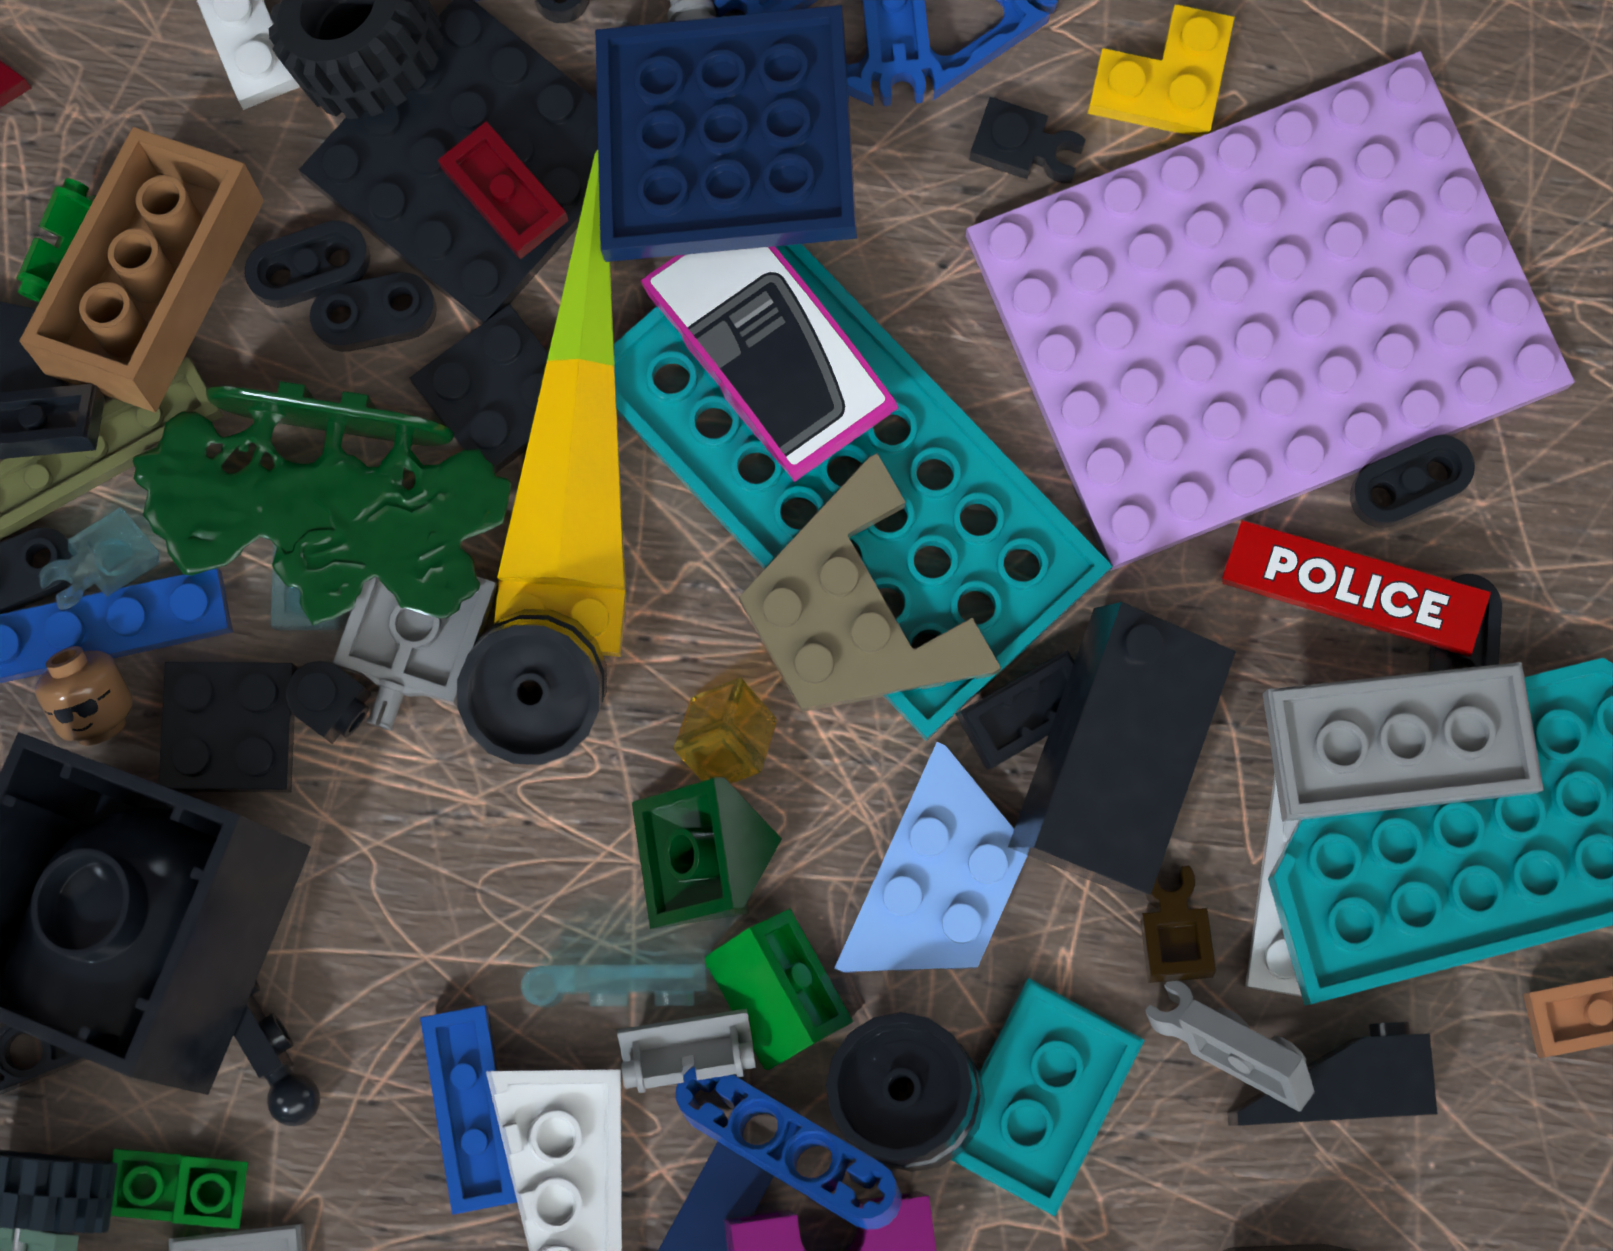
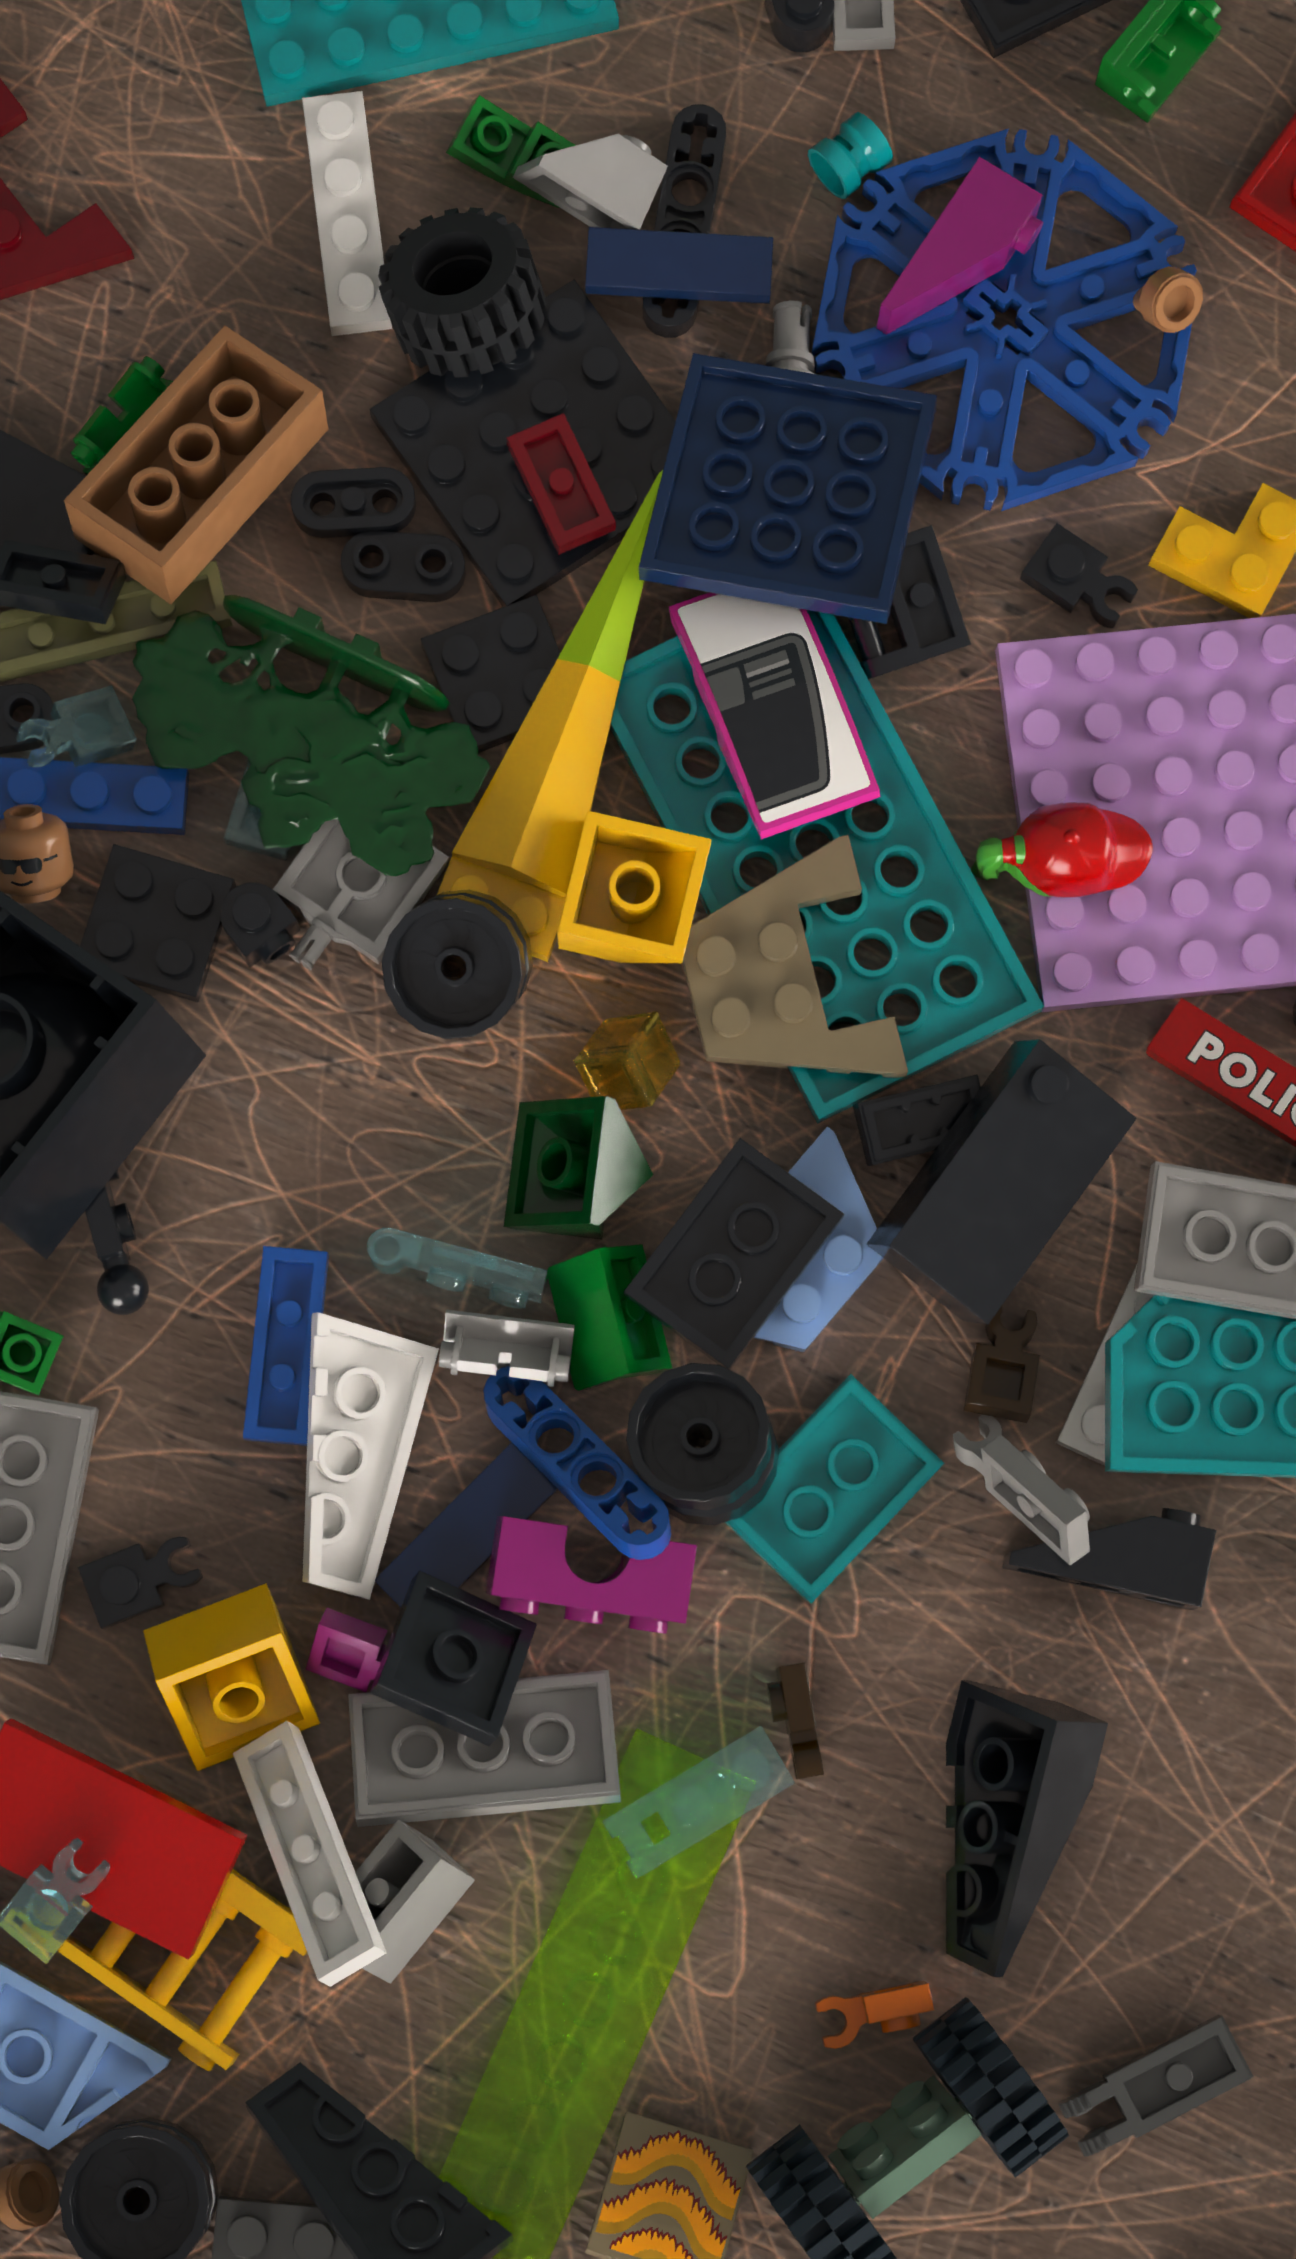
camera: 10 degrees right, 0 degrees up
none -> yellow slope [557,810,712,964]
none -> black plate [624,1138,844,1370]
none -> black plate [848,525,971,679]
none -> red hair [971,802,1153,898]

